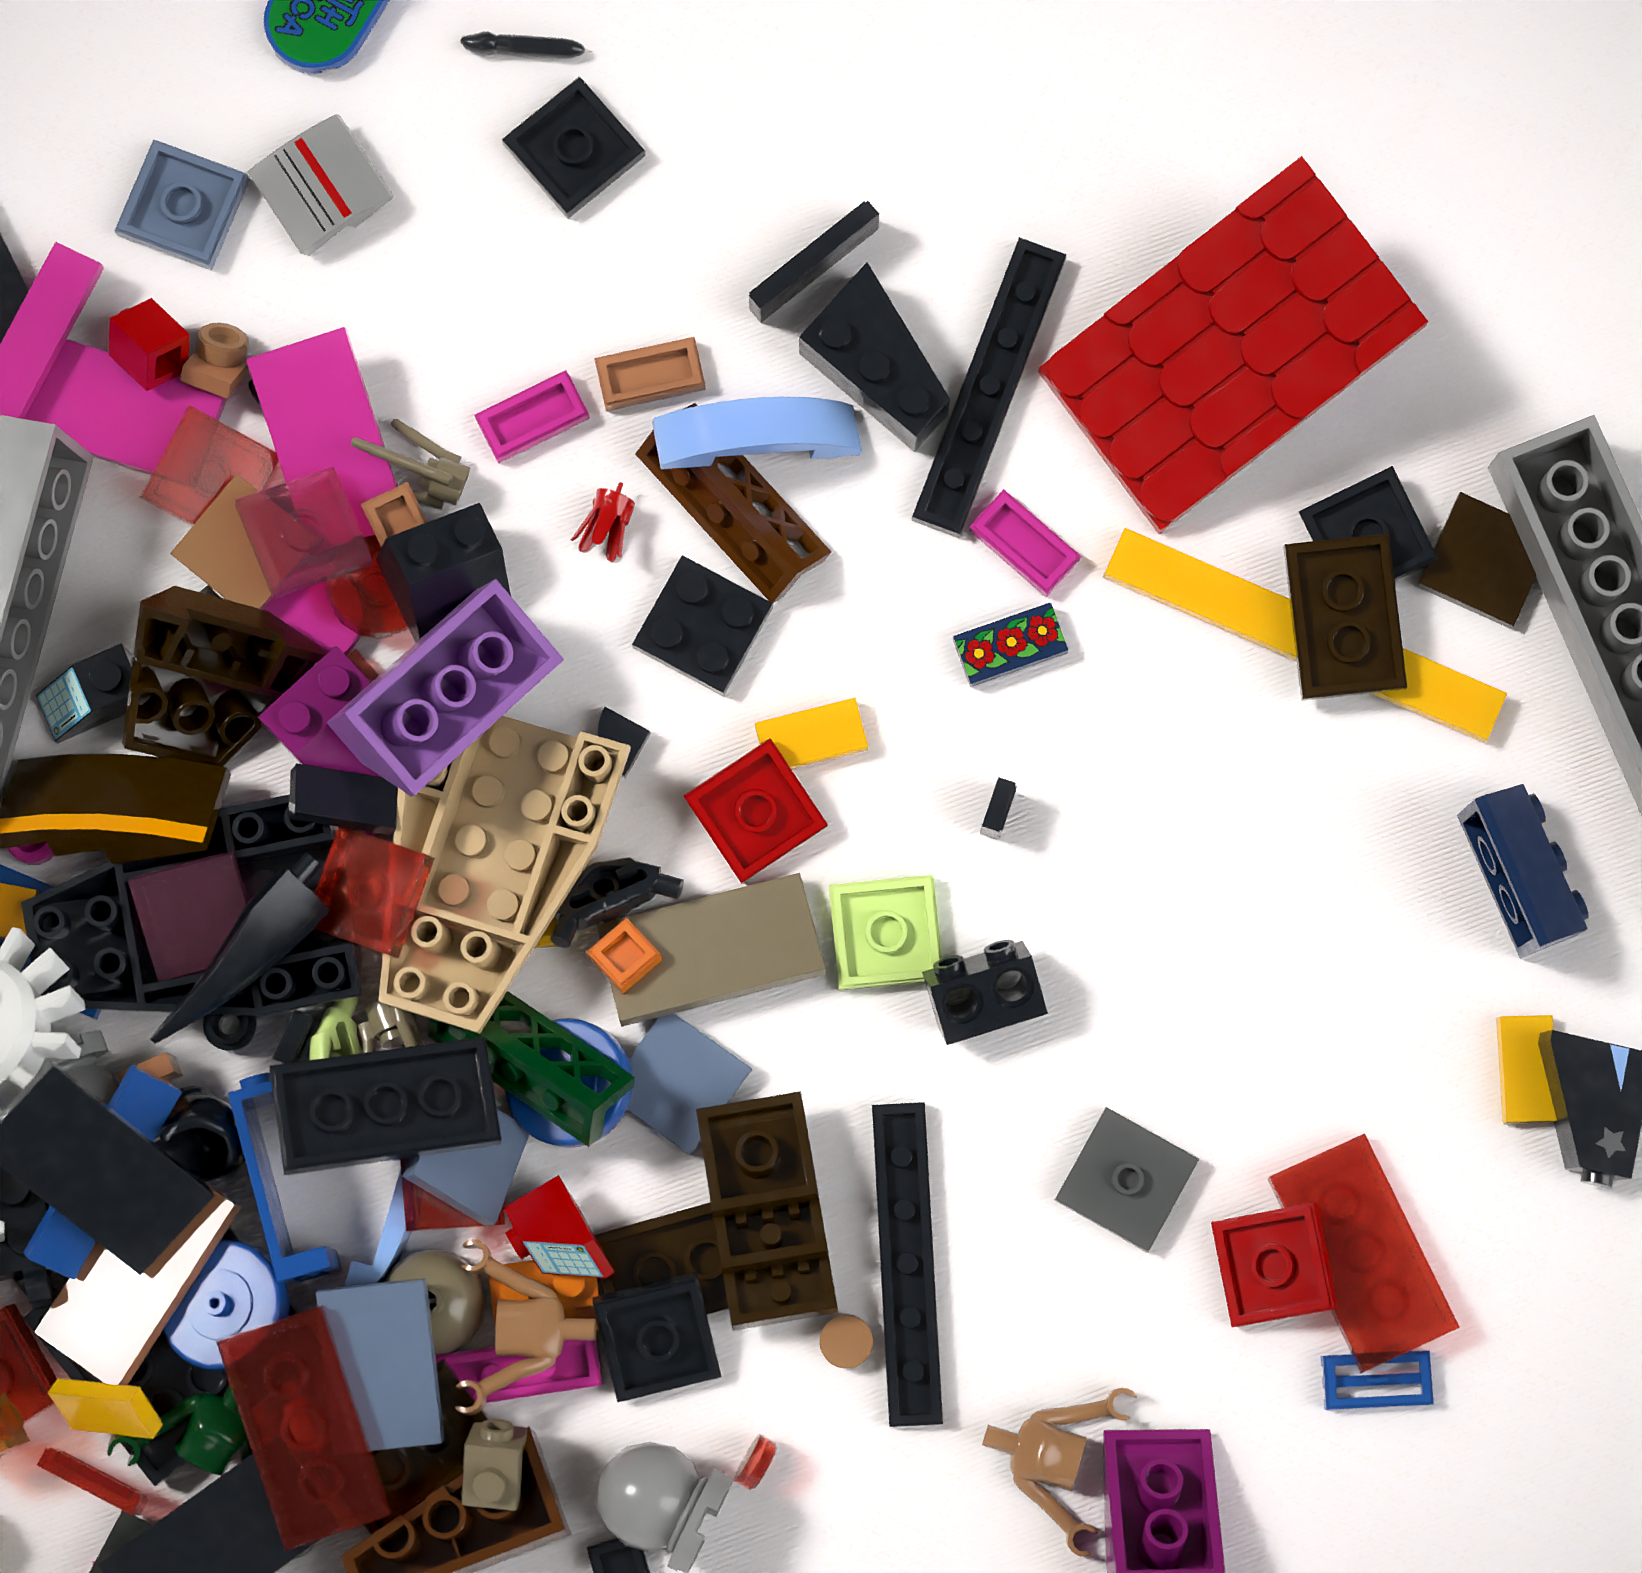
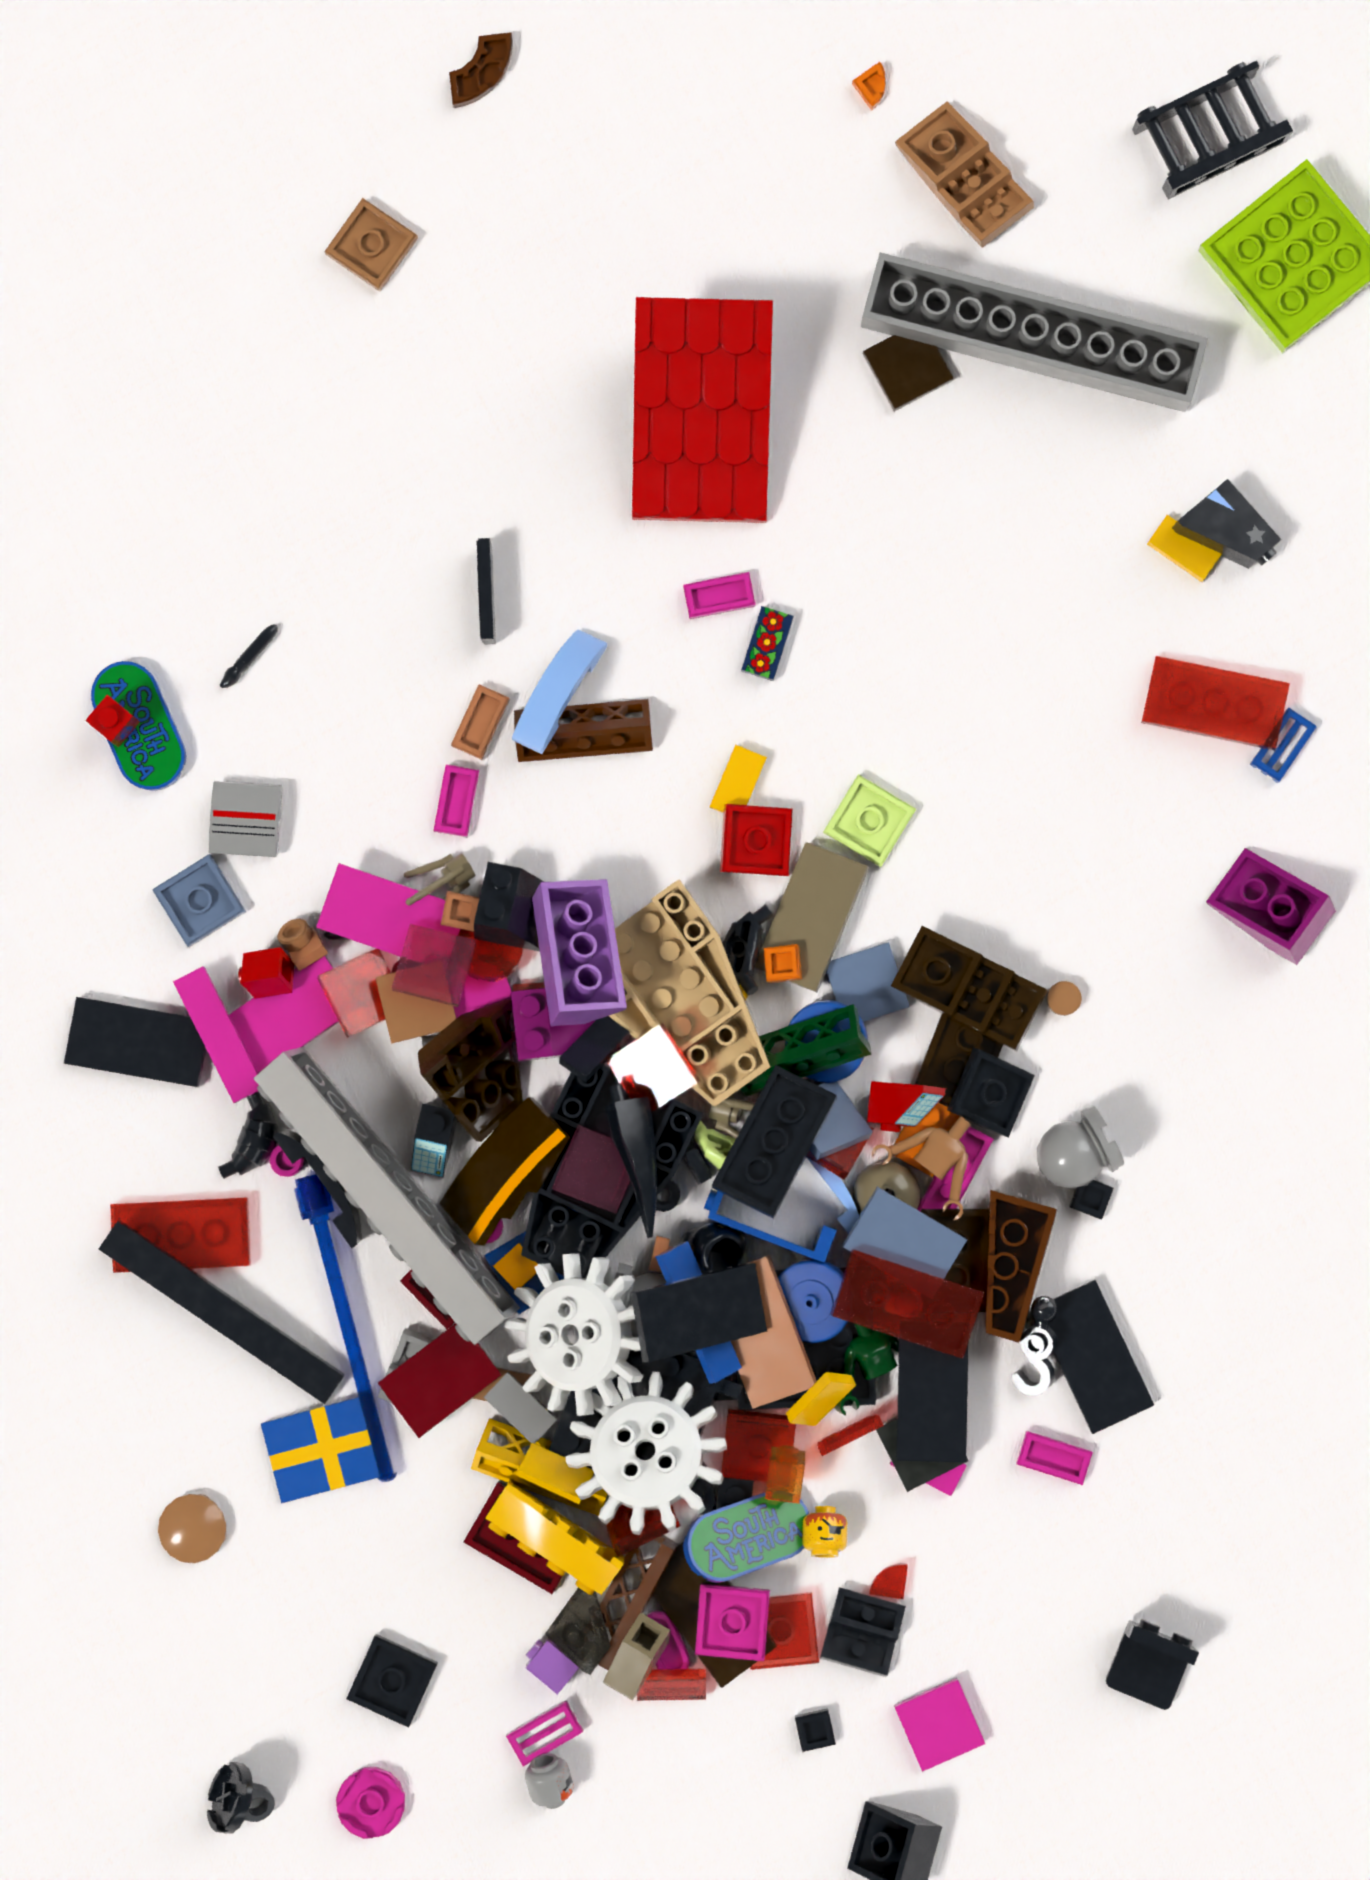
camera: 45 degrees left, 5 degrees up
dark tan bracket [462,1419,527,1511] -> none
black tile [502,76,646,219] -> none
red piece [570,482,635,563] -> none
black tile [598,706,651,779] -> none
black plate [632,555,773,697] -> none
clear red tile [734,1433,777,1490] -> none
black wedge [799,262,950,452] -> none
black tile [872,1102,943,1427] -> none
black tile [912,237,1067,539] -> none
black brick [922,940,1048,1045] -> none
black tile [980,777,1017,840] -> none
medium nougat piece [982,1388,1137,1557] -> none
dark grey plate [1054,1107,1199,1253] -> none
yellow tile [1103,528,1507,743] -> none
red tile [1211,1202,1339,1328] -> none
dark brown tile [1283,533,1407,701] -> none
black tile [1298,466,1438,581] -> none
dark blue slope [1457,784,1589,959] -> none

